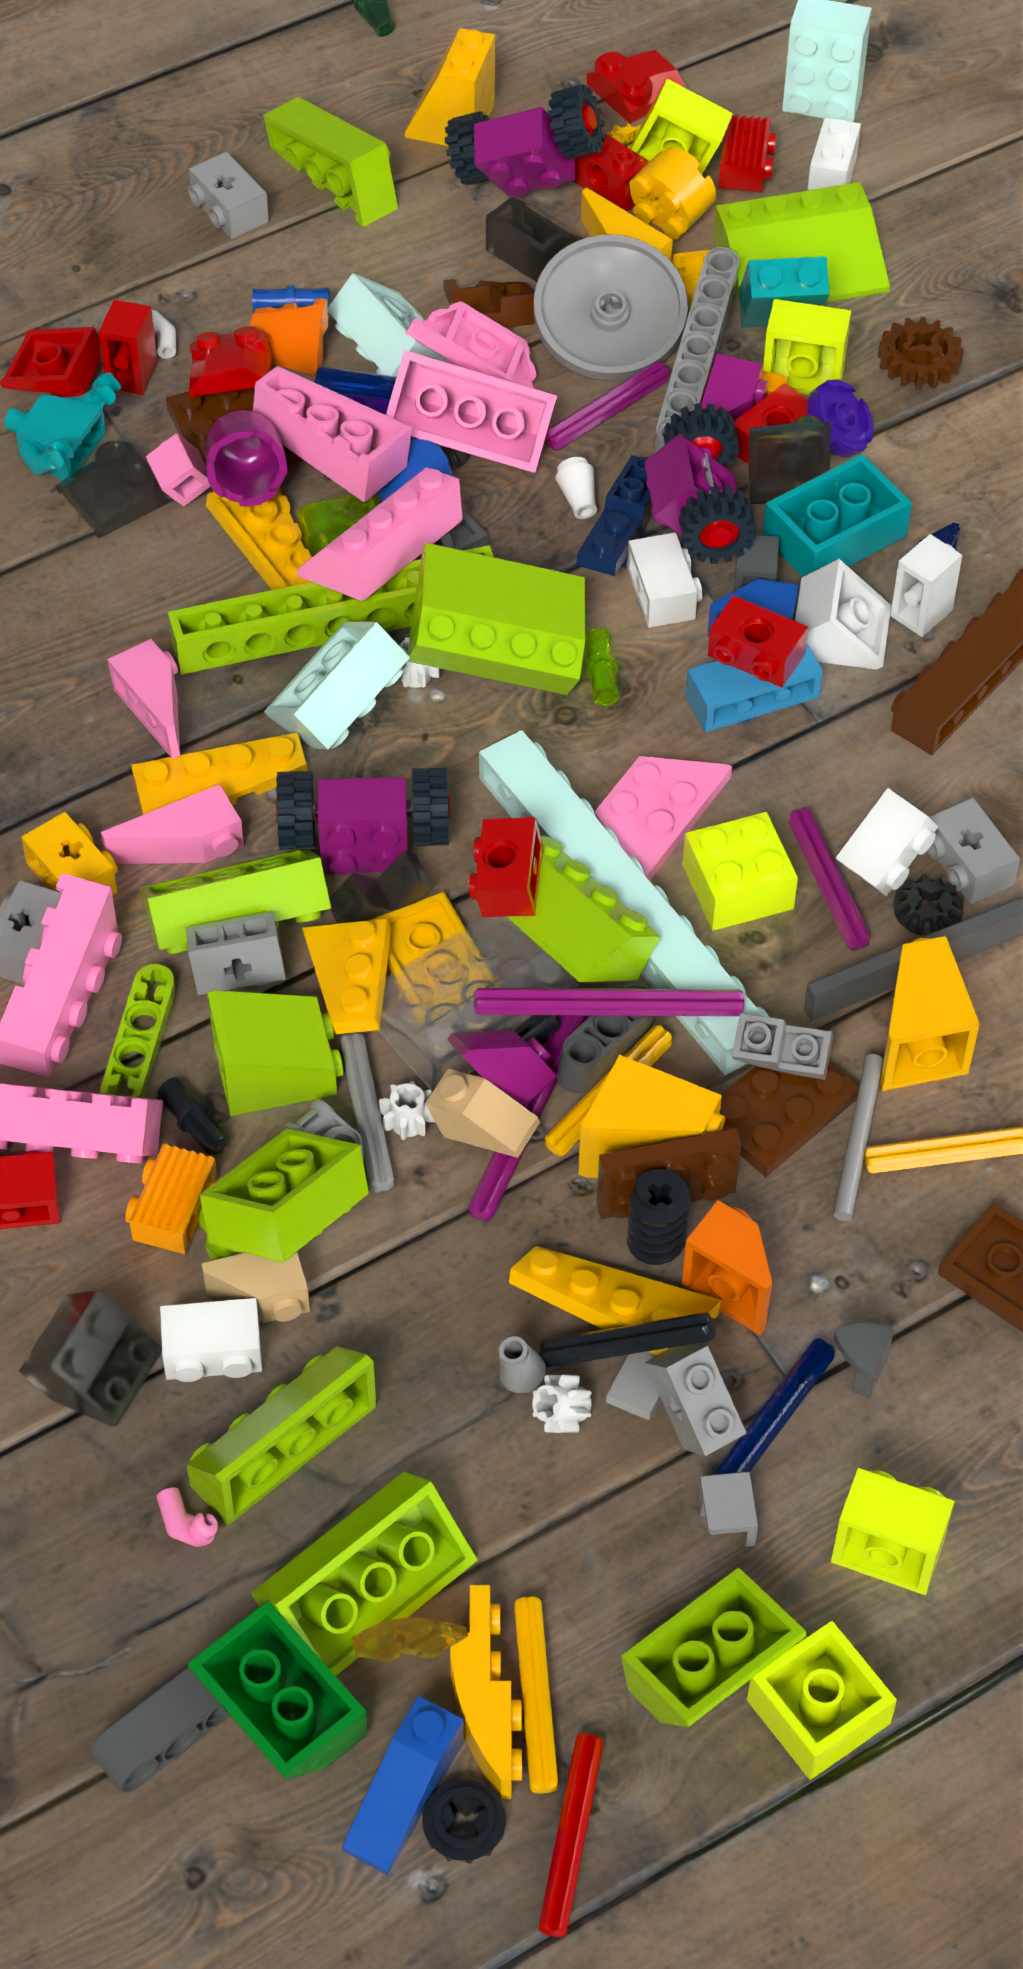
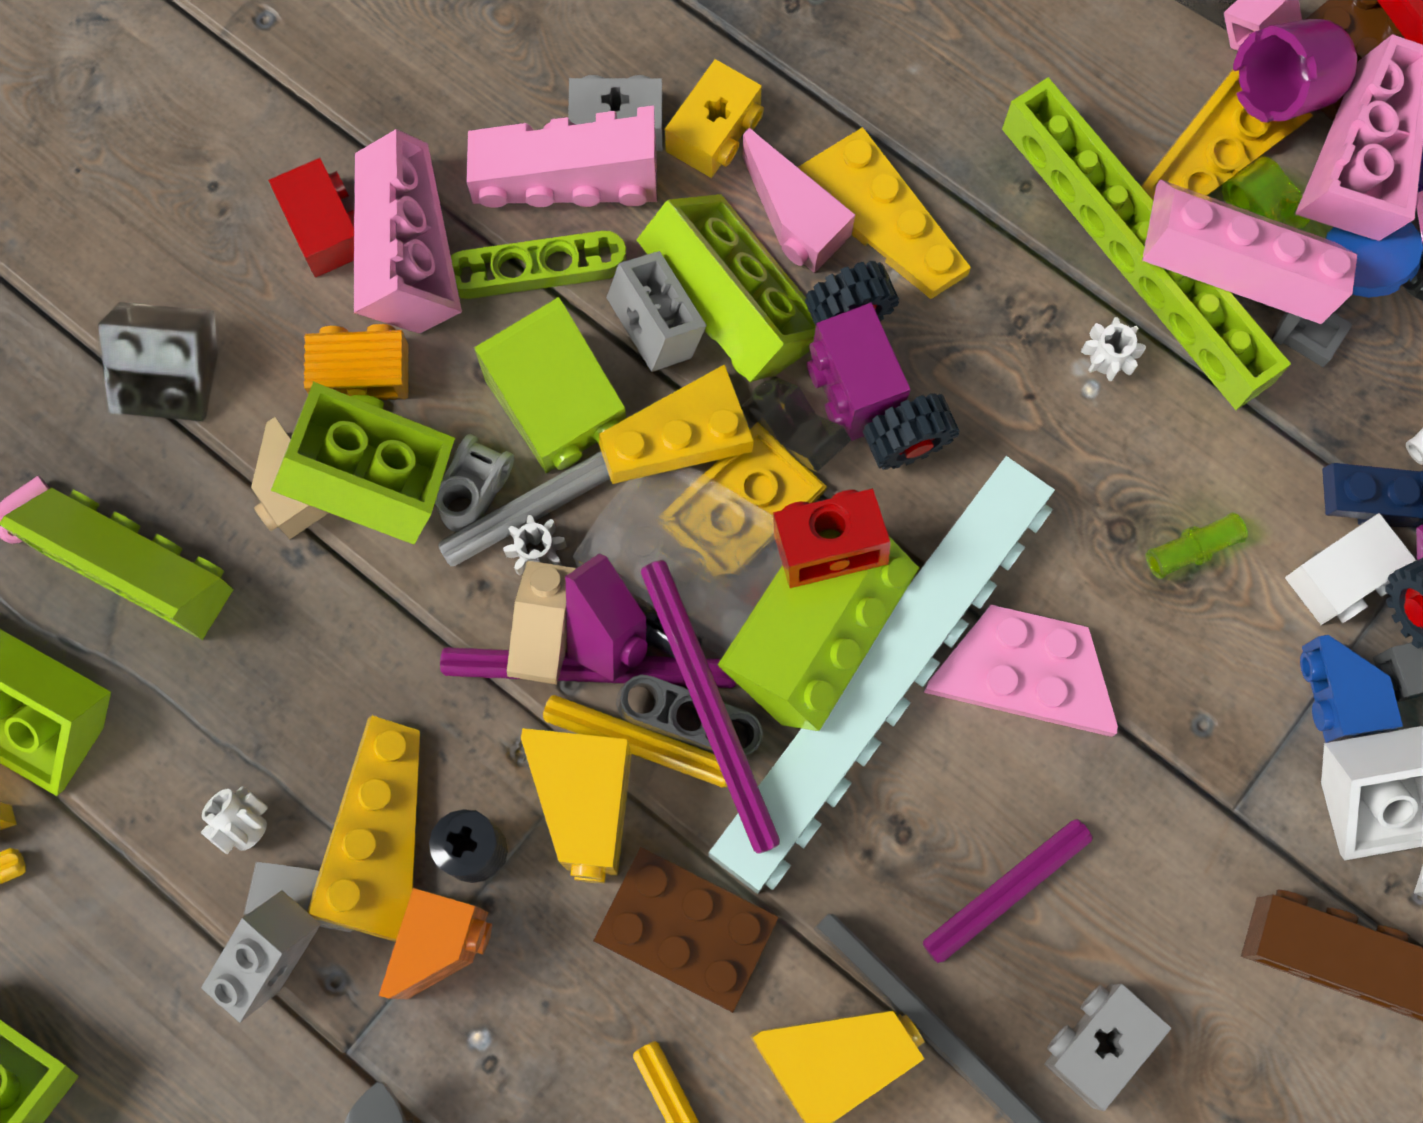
camera: 70 degrees right, 20 degrees up
bright pink slope [107,639,180,759] -> none
black axle [156,1077,230,1155] -> none
white brick [160,1298,262,1382] -> none
light aqua slope [264,622,410,750] -> none
lime slope [407,542,585,695] -> none
light grey cone [498,1336,546,1393] -> none
black axle [539,1312,717,1368] -> none
reddish brown plate [597,1128,741,1219] -> none
neon yellow brick [682,812,798,931] -> none
dark azure brick [685,642,823,733] -> none
light grey panel [698,1472,758,1547] -> none
red brick [708,595,808,688] -> none
clear blue axle [714,1338,835,1475] -> none
light grey slope [732,1013,833,1080] -> none
light grey bar [834,1054,883,1221] -> none
white brick [836,788,938,896] -> none
pearl dark grey gear [893,874,964,936] -> none

